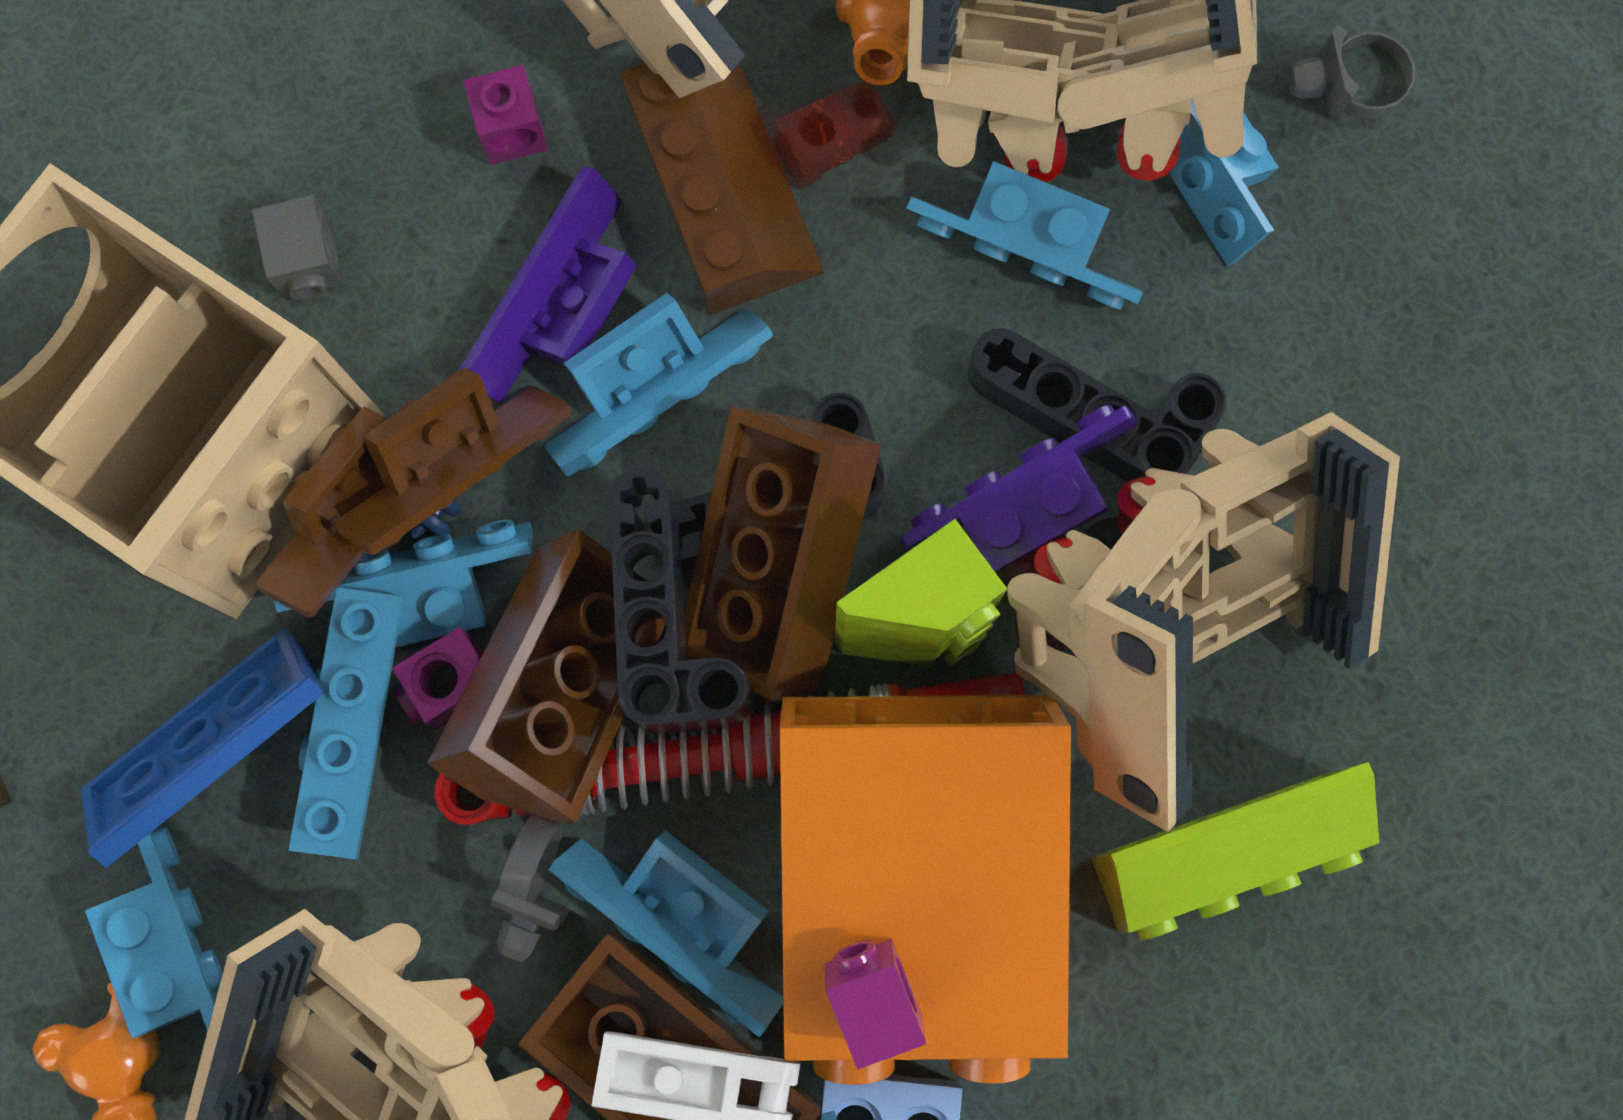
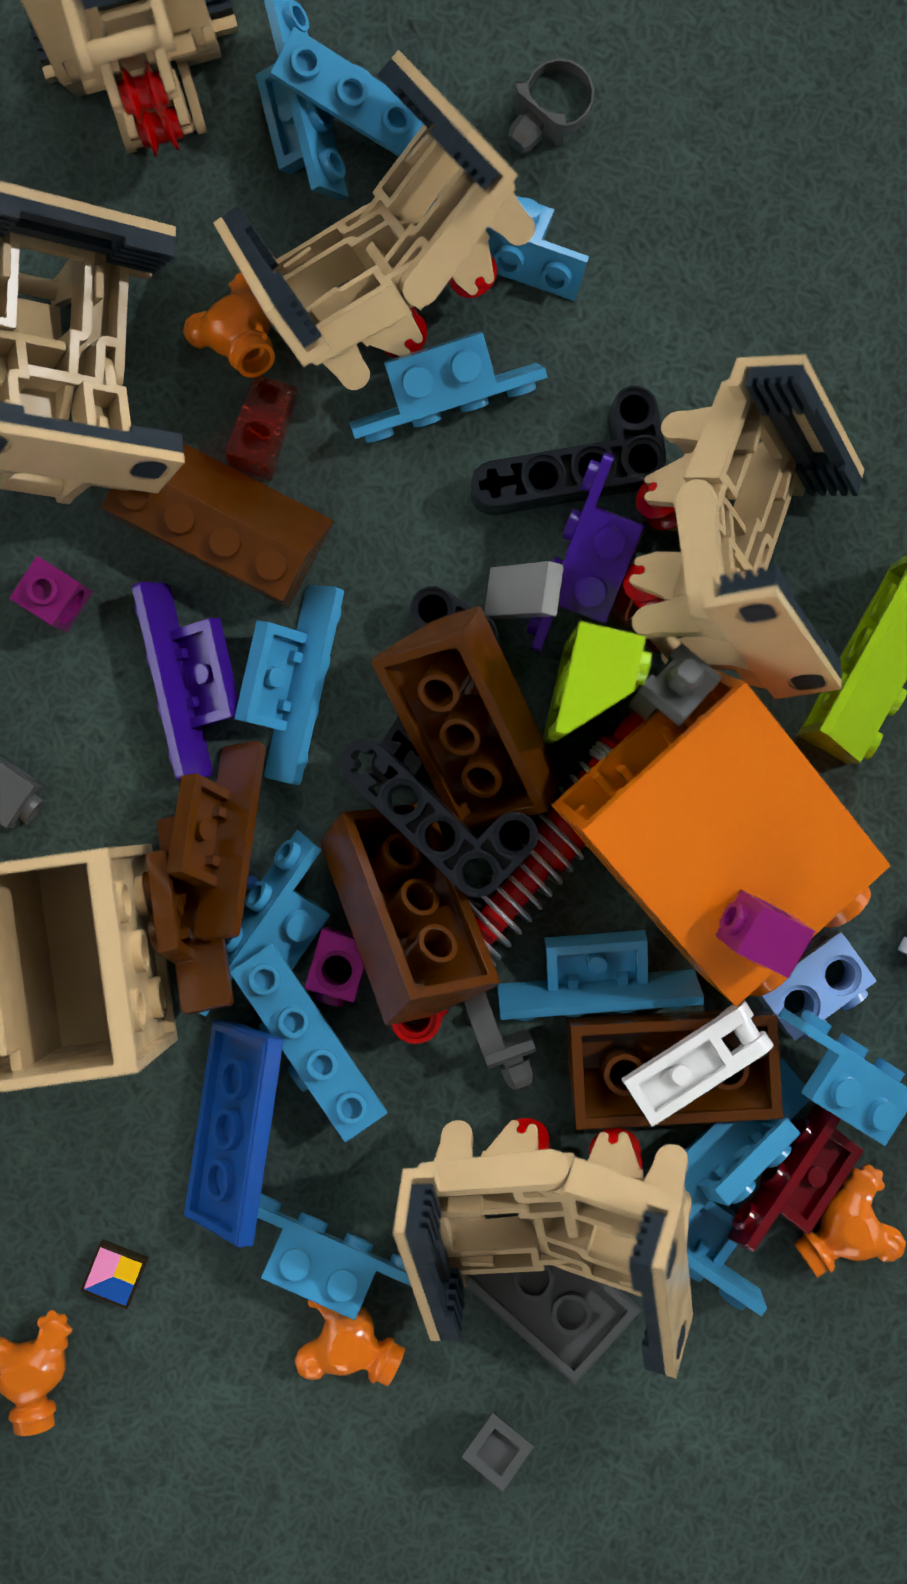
camera: 50 degrees left, 10 degrees up
none -> light grey tile [484,561,563,619]
none -> dark grey piece [628,643,723,726]

